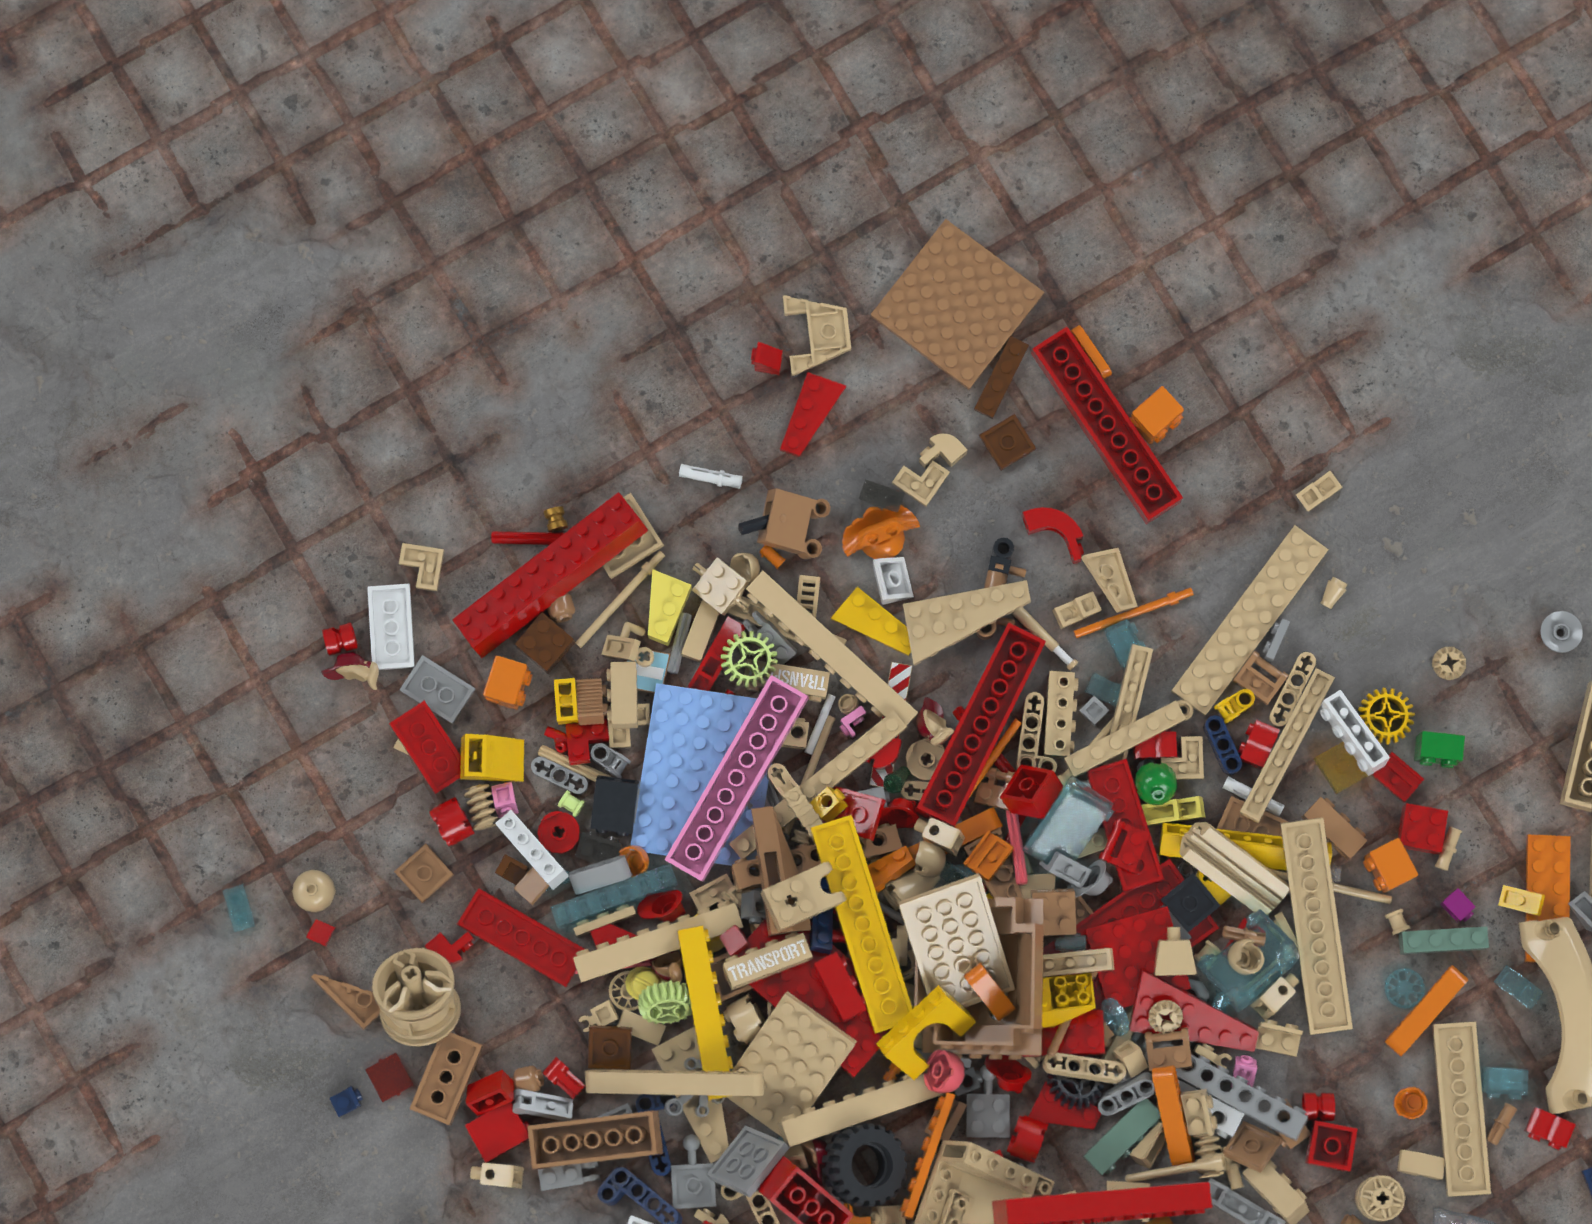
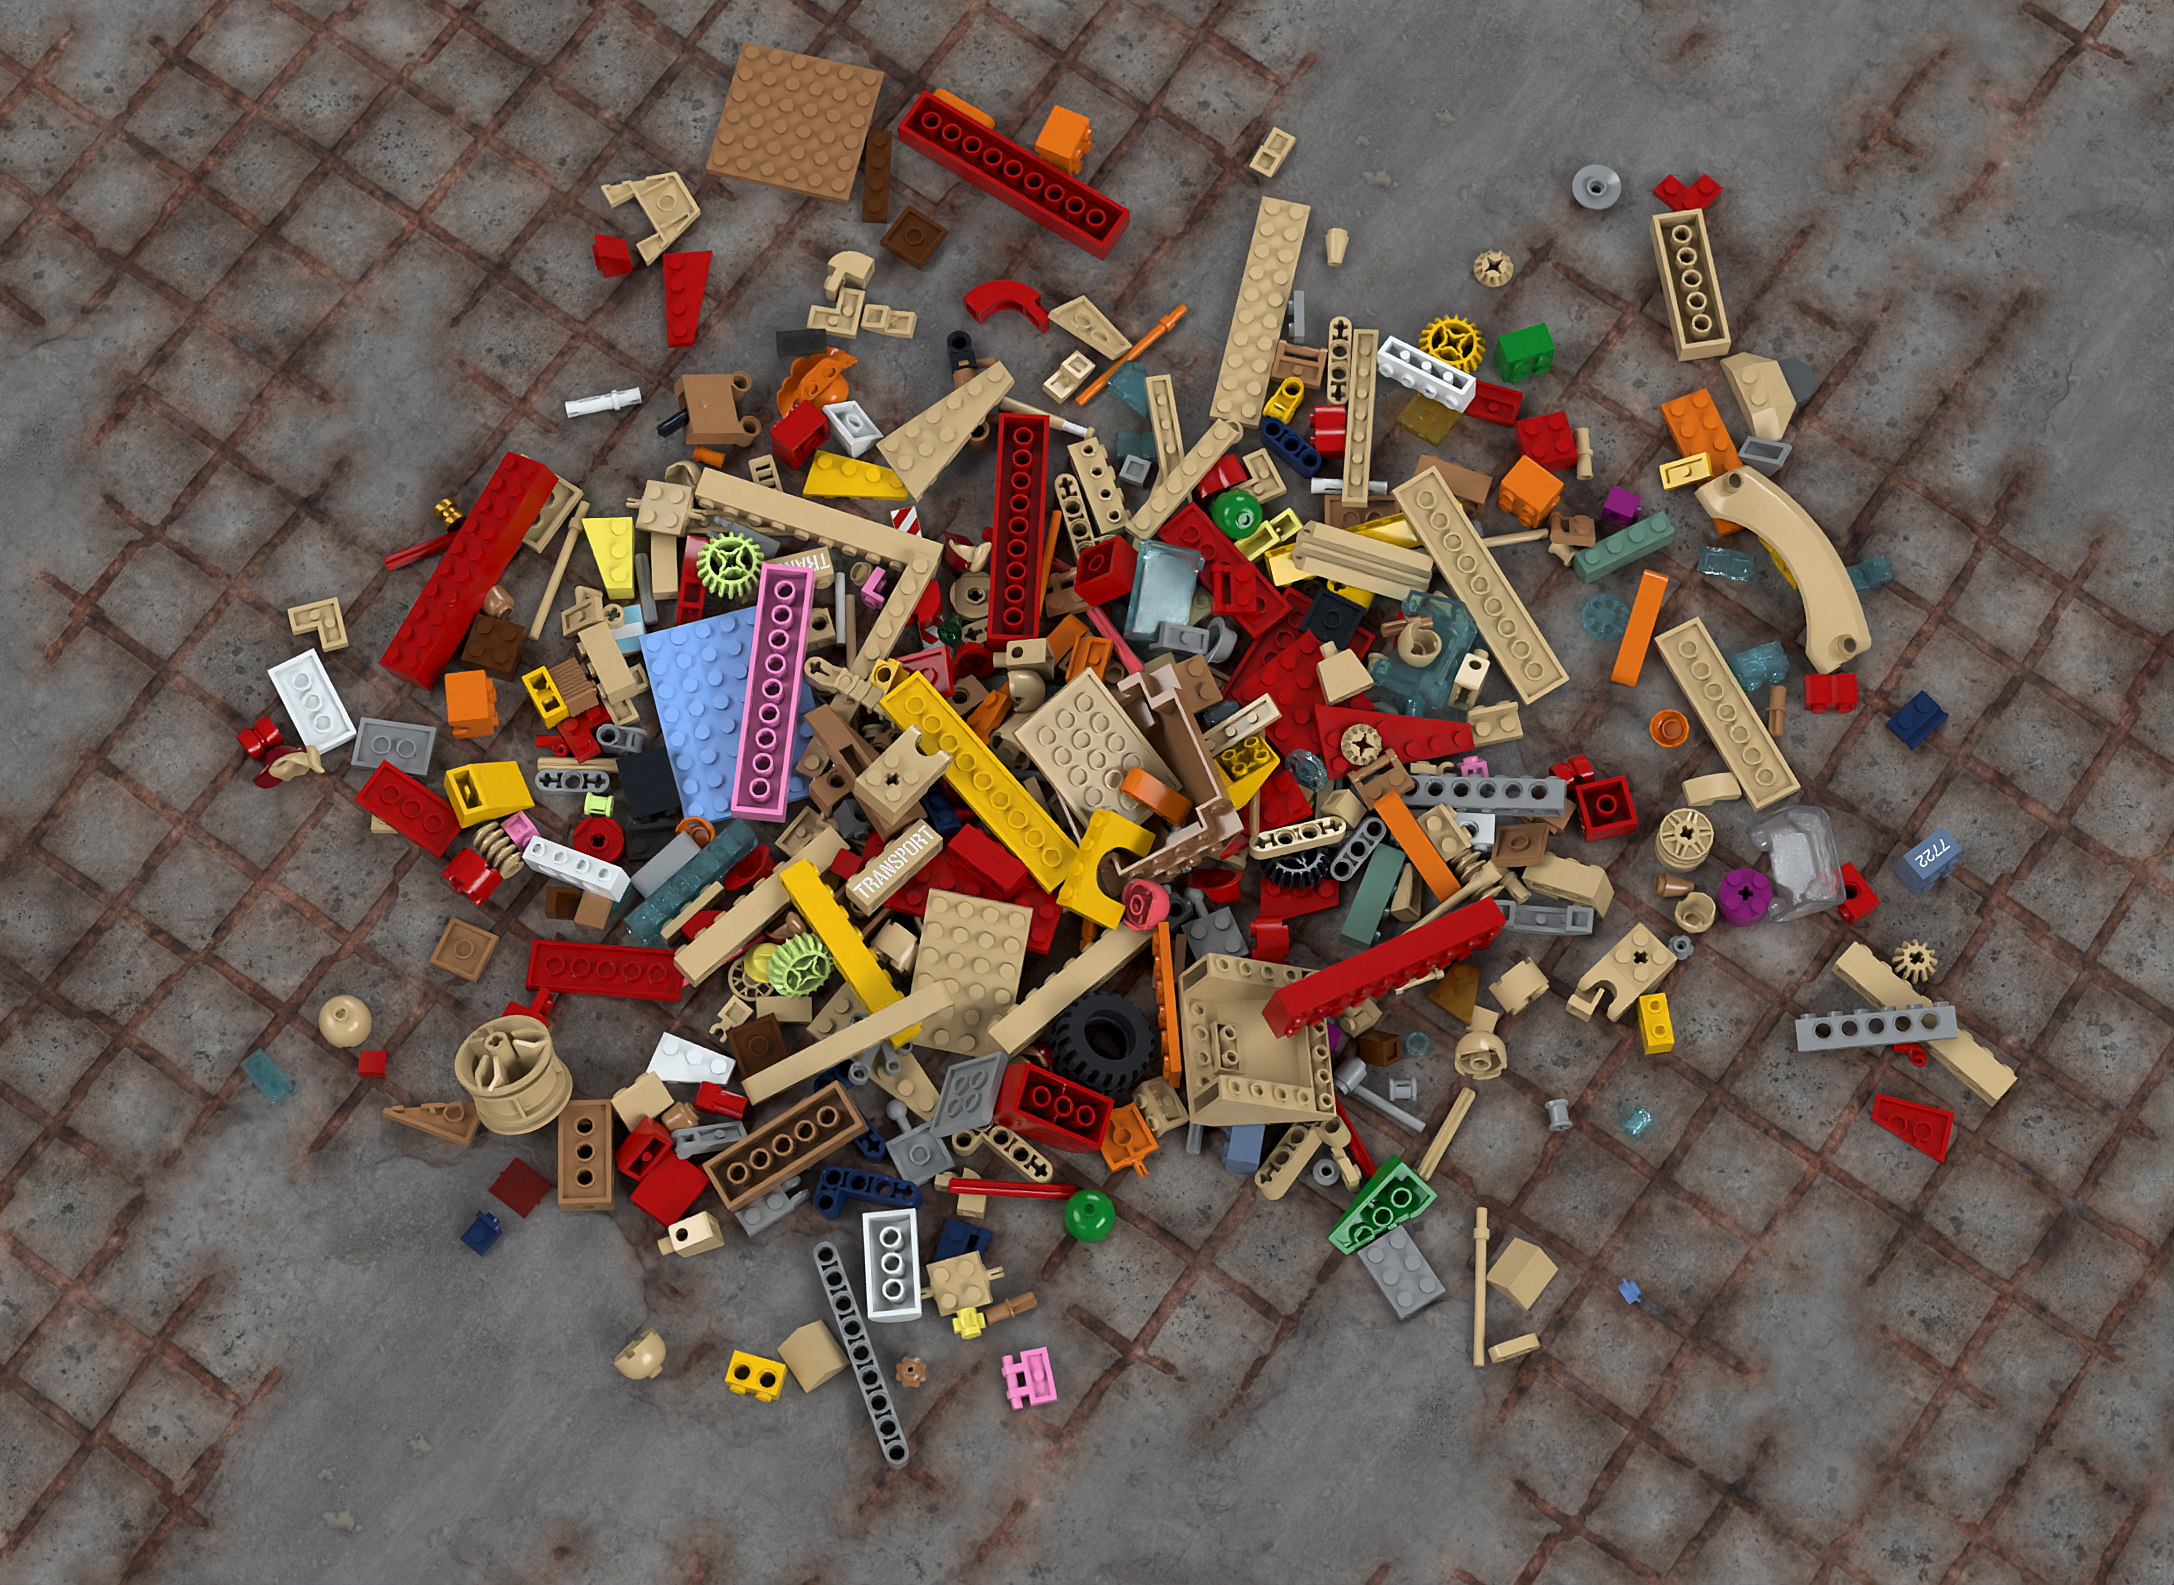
camera: 25 degrees left, 10 degrees down
none -> tan slope [611,1071,675,1134]
none -> white wing [646,1032,737,1087]
none -> red brick [770,399,830,471]
none -> tan slope [860,304,917,339]
none -> medium nougat plate [1548,511,1596,547]

